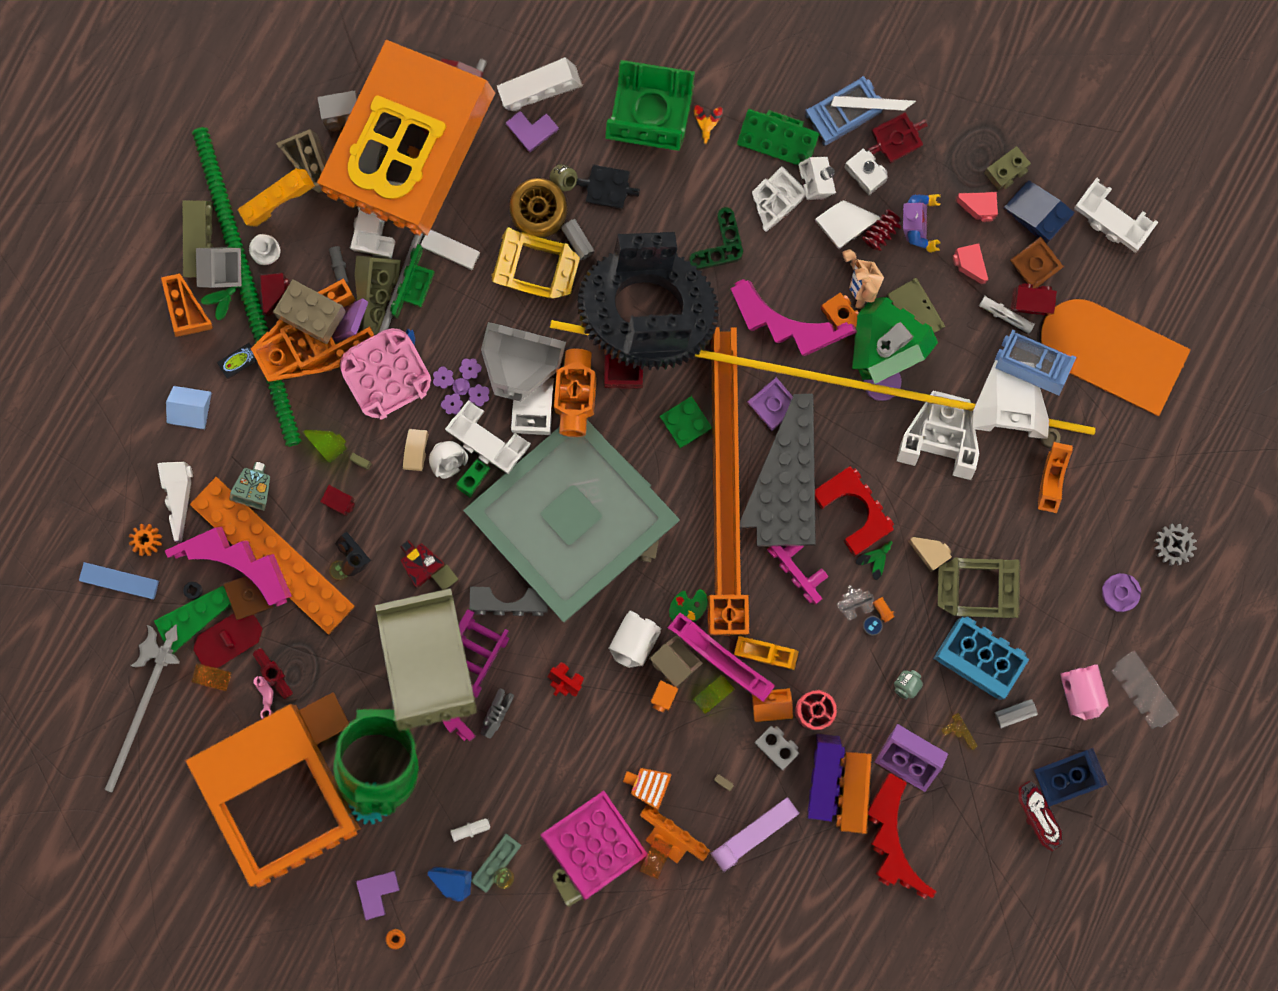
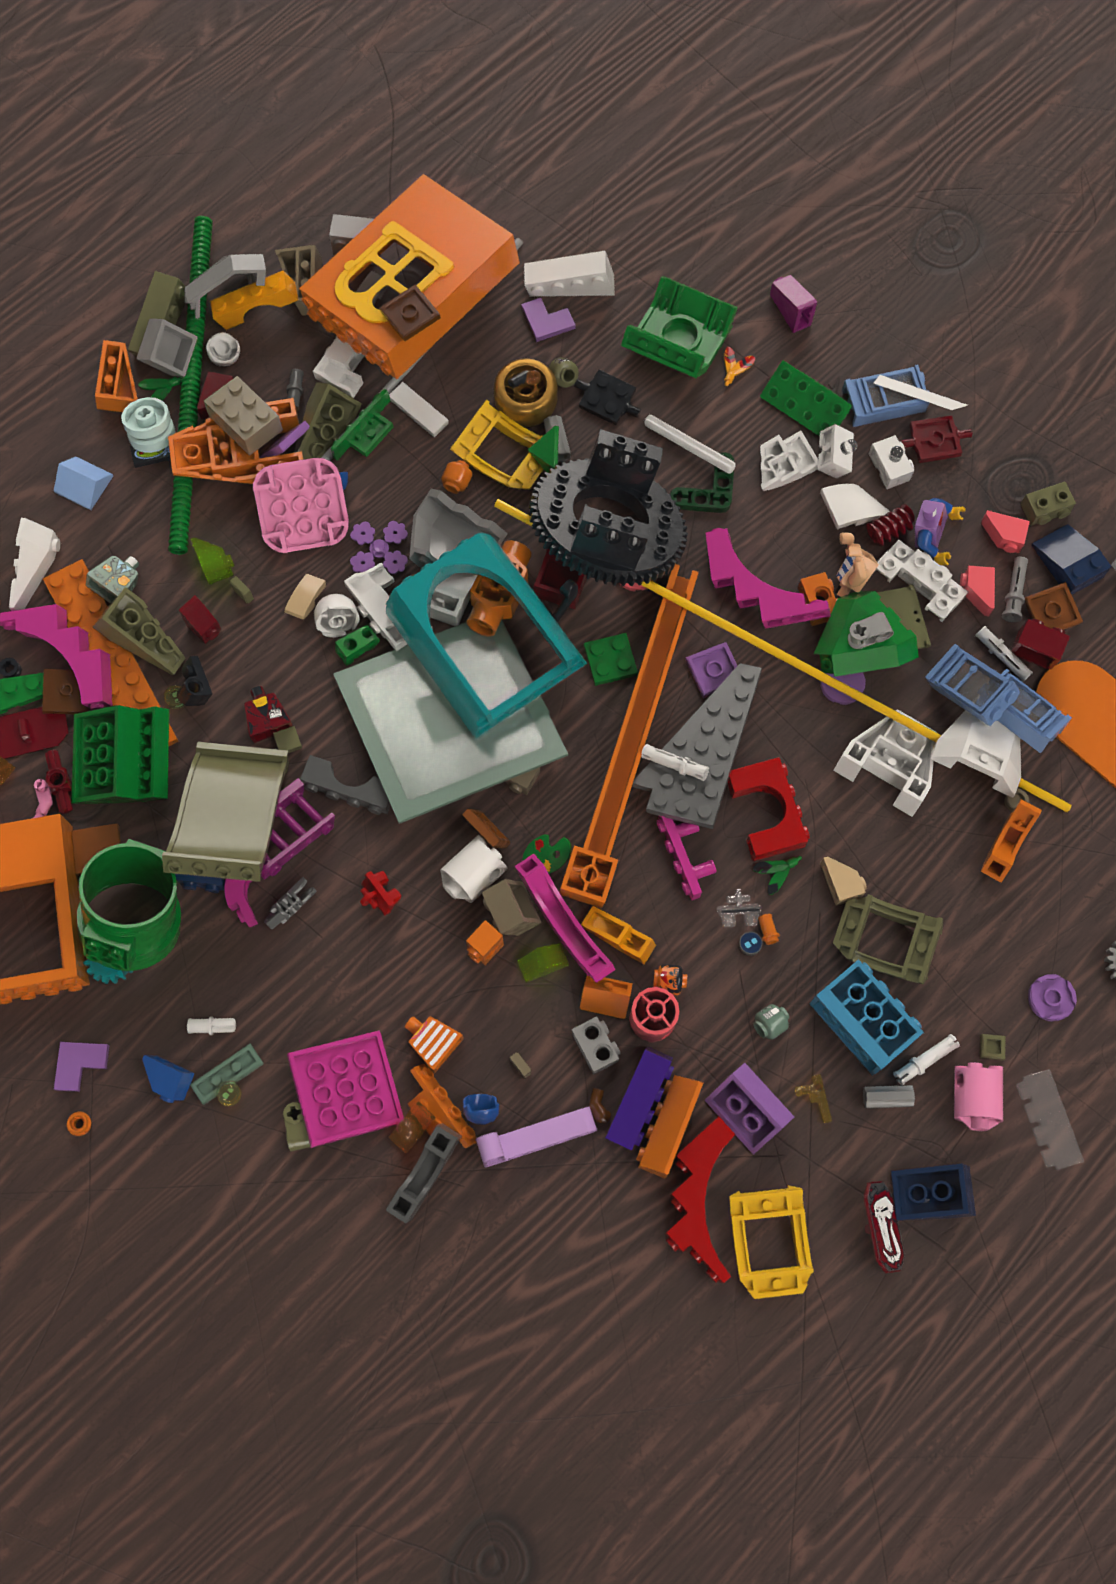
camera: 15 degrees right, 10 degrees down
none -> green slope [72,705,169,804]
none -> olive wedge [93,587,185,675]
none -> light aqua wheel [121,397,176,453]
none -> light grey panel [185,254,266,318]
none -> reddish brown plate [380,284,441,341]
none -> teal panel [386,533,587,739]
none -> dark grey arch [386,1123,462,1224]
none -> orange head [441,460,473,494]
none -> dark orange tile [462,809,511,849]
none -> blue hair [463,1094,499,1125]
none -> arm [508,370,541,389]
none -> green slope [528,426,559,473]
none -> black bar [548,579,578,623]
none -> reddish brown arm [588,1088,611,1123]
none -> white pin [641,744,709,781]
none -> white axle [644,415,736,474]
none -> head [653,964,687,996]
none -> yellow wedge [729,1185,814,1299]
none -> magenta slope [770,275,817,333]
none -> white bracket [875,540,968,622]
none -> white pin [893,1034,960,1085]
none -> medium blue door [925,644,1020,726]
none -> olive tile [980,1034,1006,1061]
none -> light grey pin [1002,557,1028,622]

